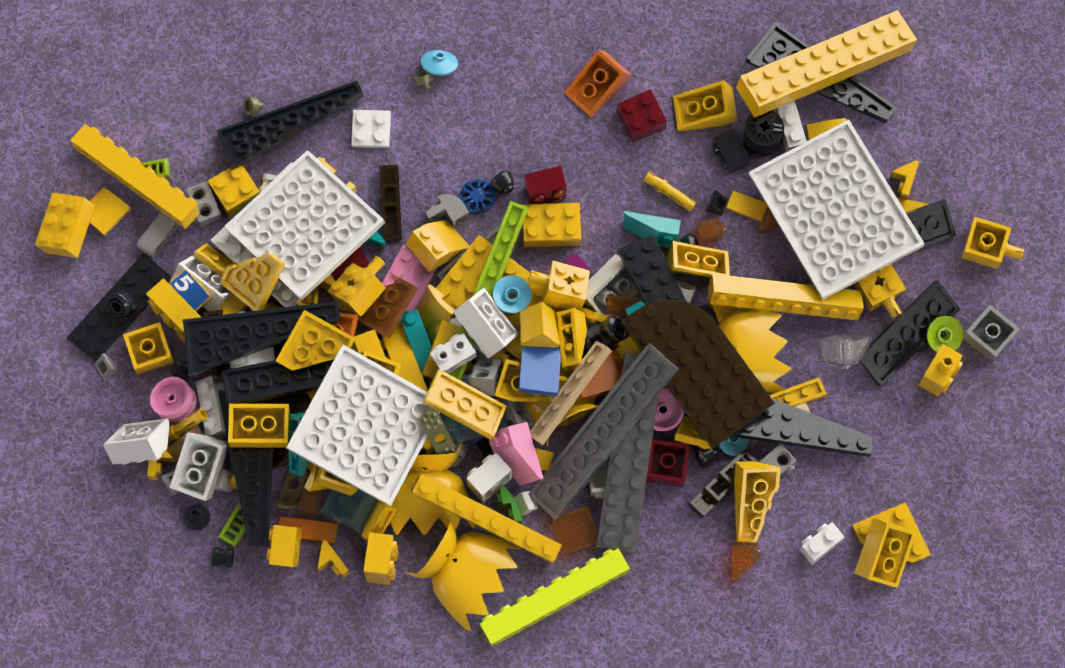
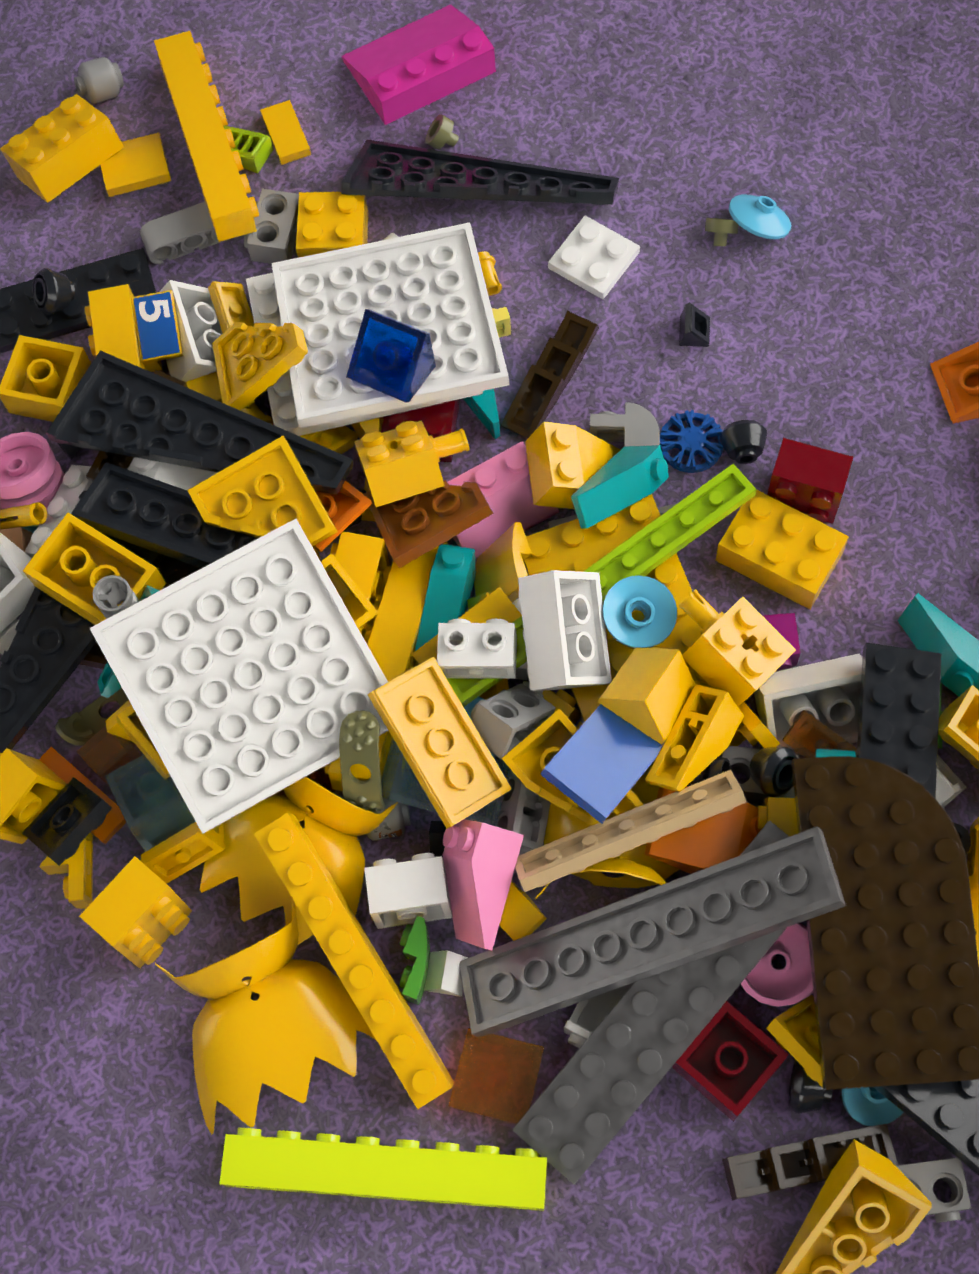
camera: 40 degrees right, 5 degrees down
none -> black plate [22,777,112,866]
none -> light grey head [74,57,124,104]
none -> light grey wheel [92,575,139,619]
none -> yellow tile [260,100,311,165]
none -> dark pink slope [341,4,496,125]
none -> clear blue slope [346,309,436,403]
none -> teal slope [571,445,669,529]
none -> black slope [679,303,710,347]

